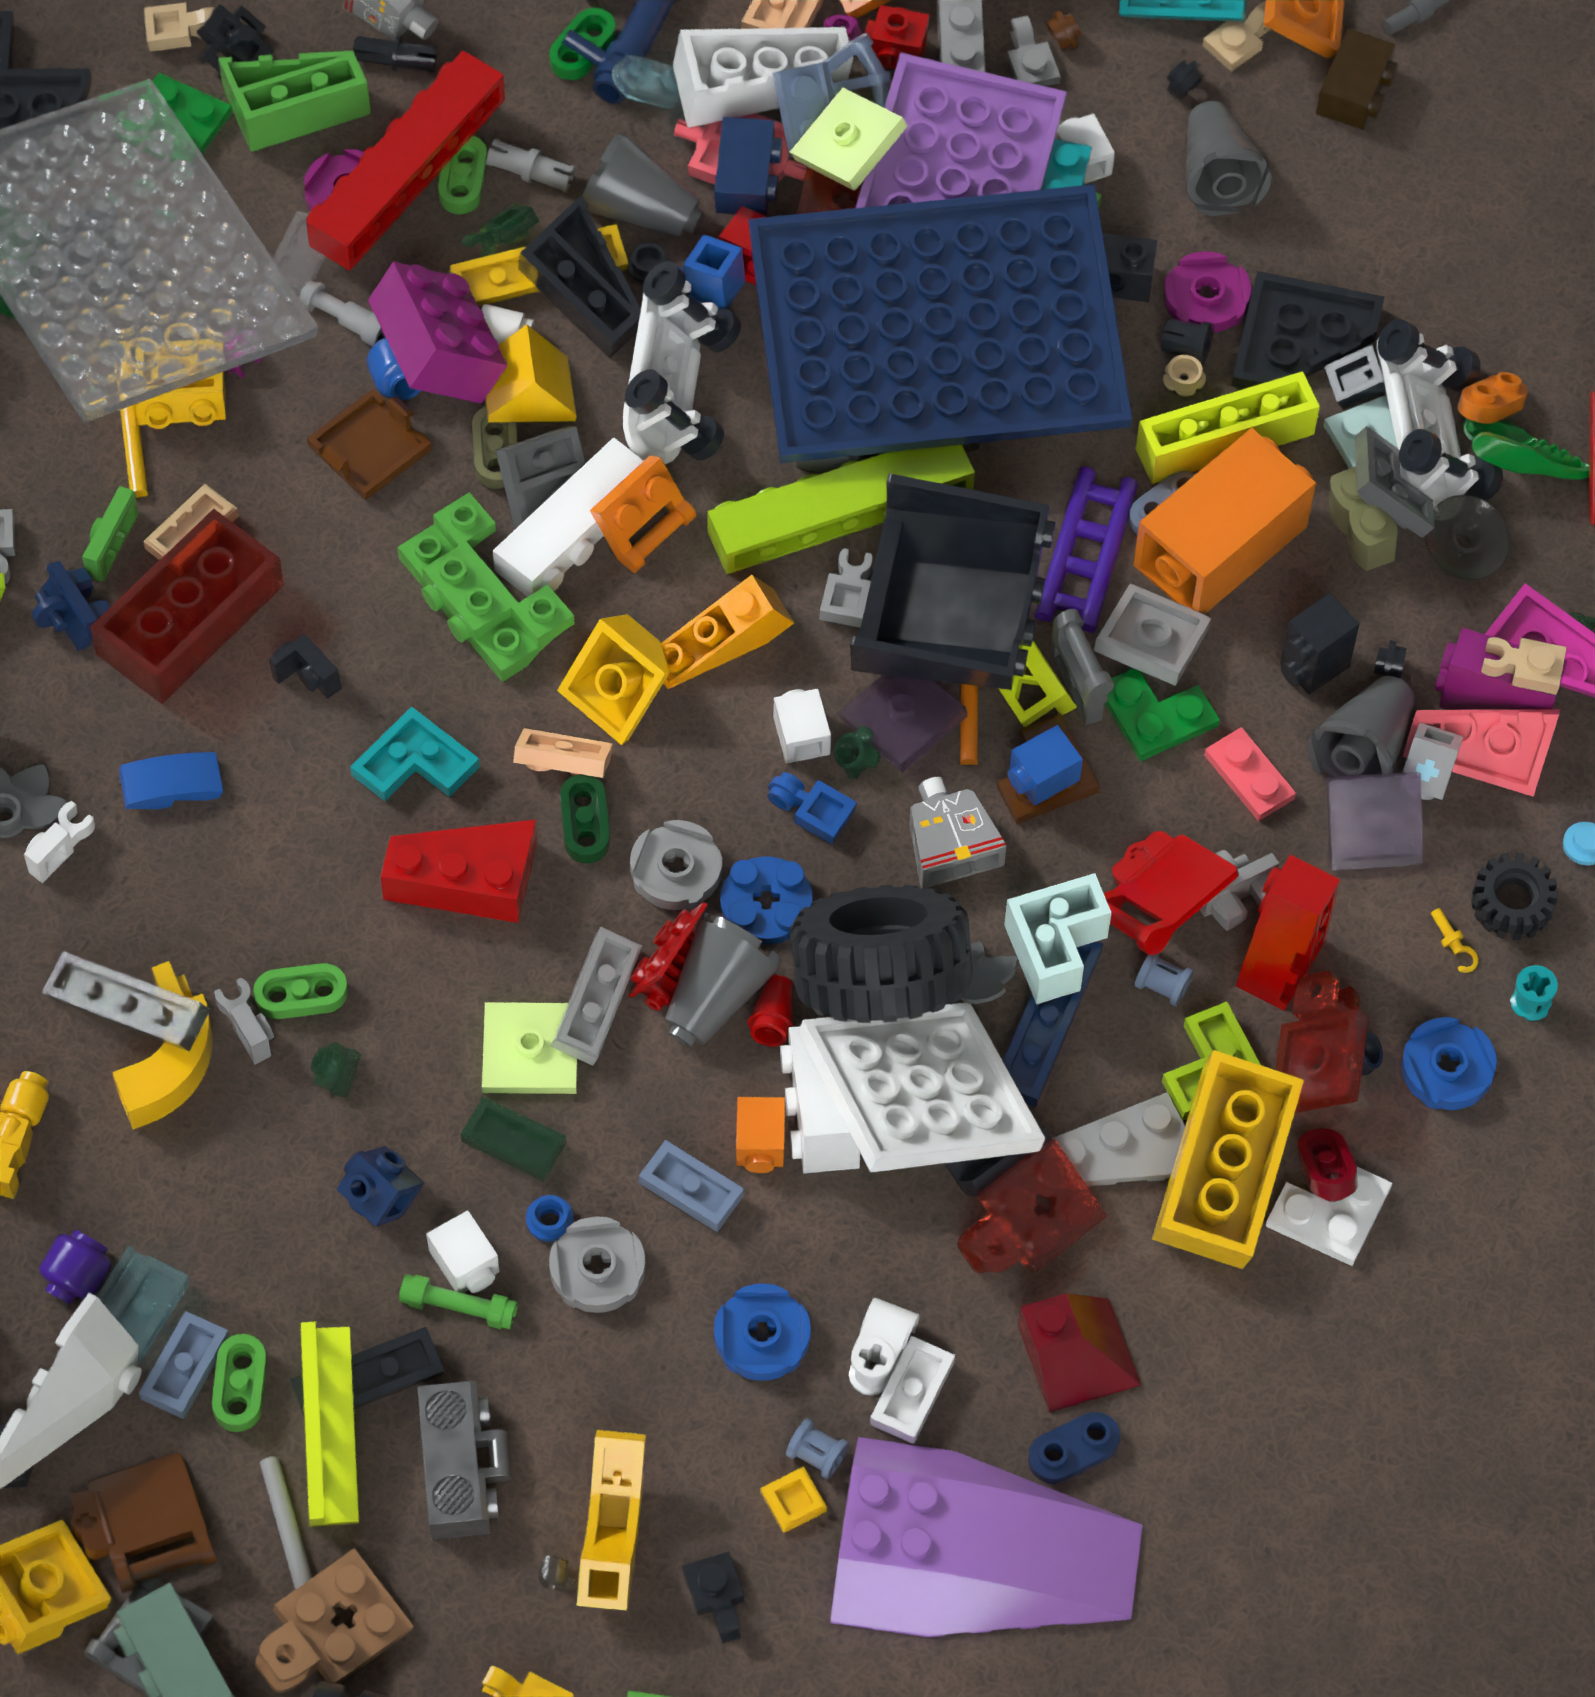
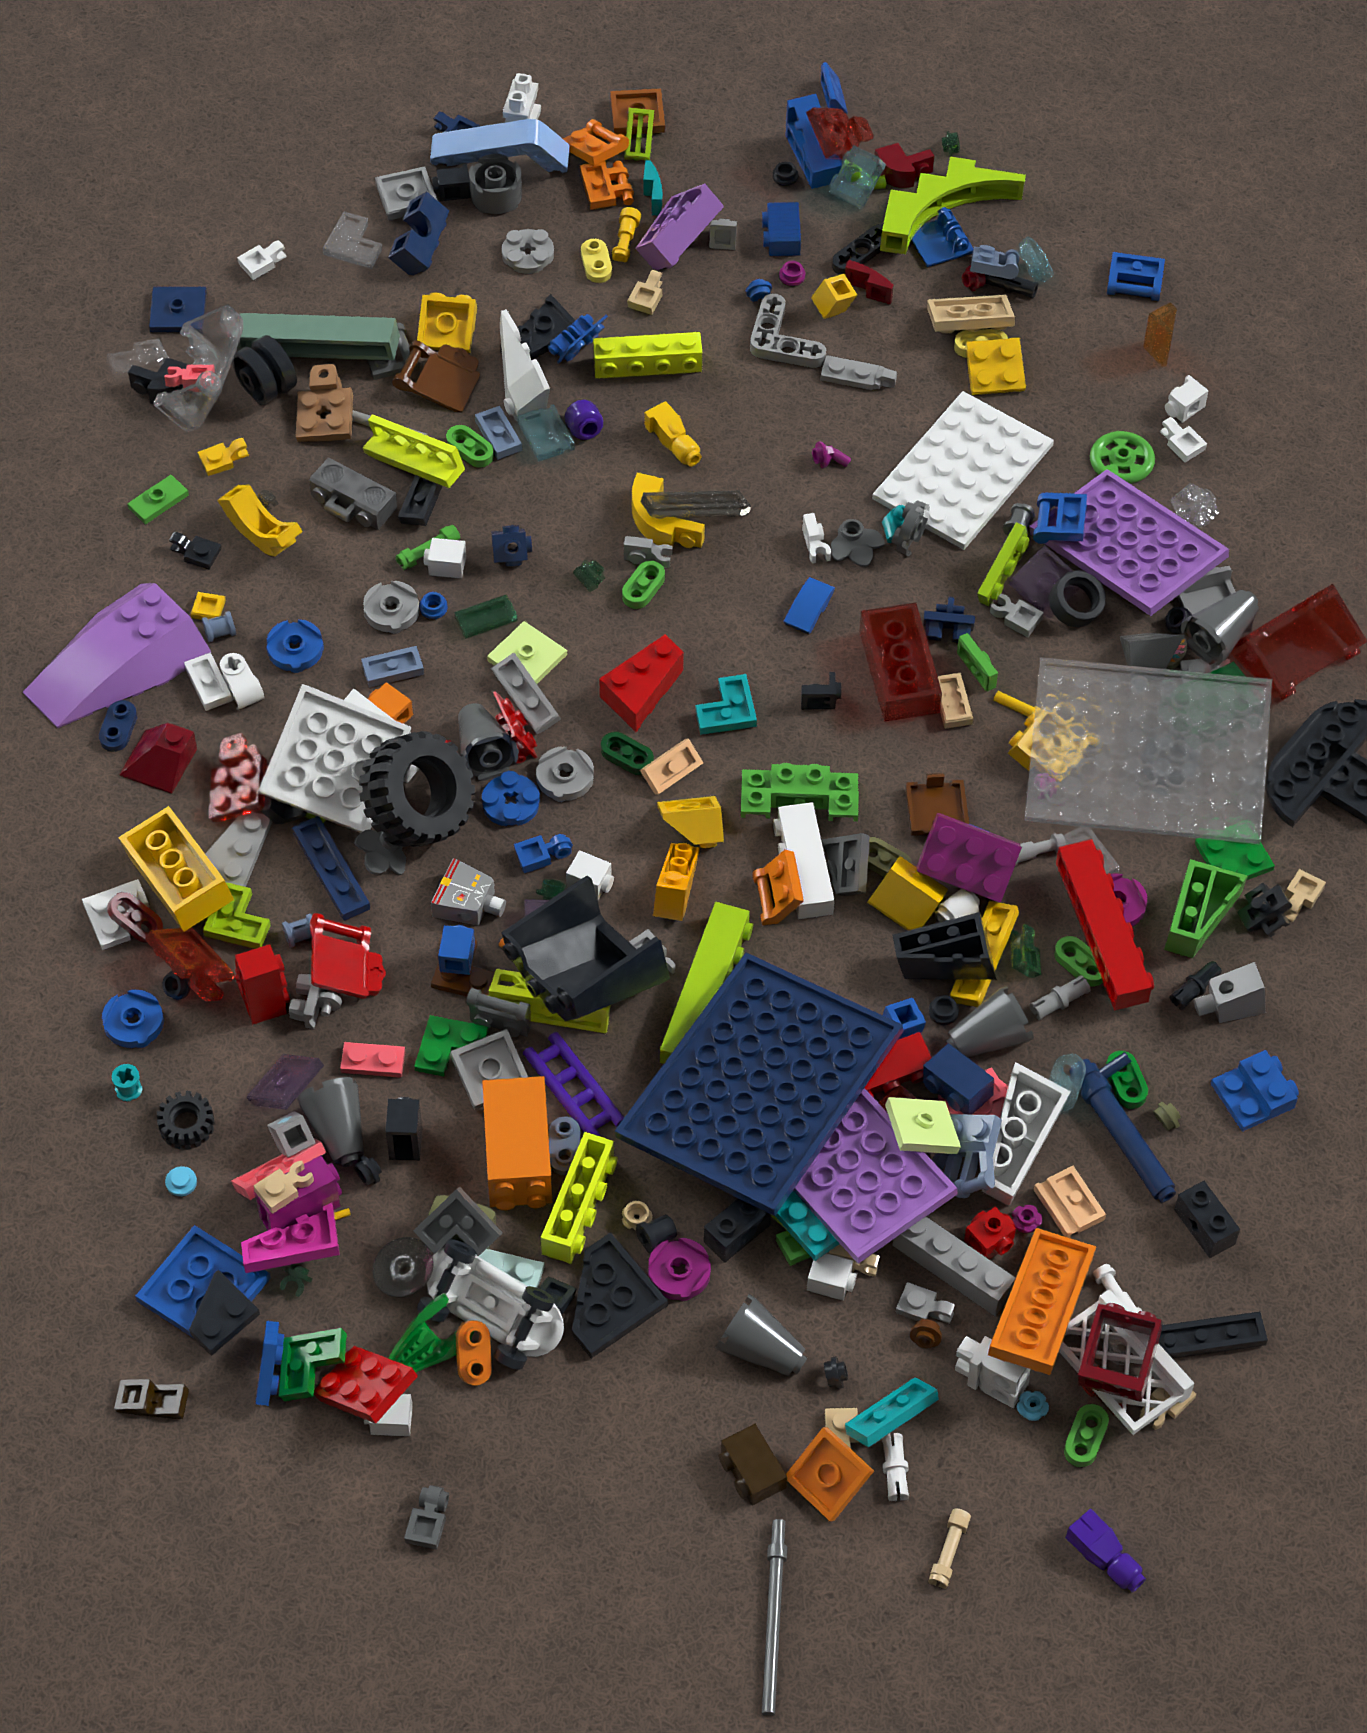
camera: 130 degrees right, 5 degrees down
piece [623,261,741,464] -> none
light aqua brick [1004,873,1111,1004] -> none
yellow hand [1430,908,1479,973] -> none

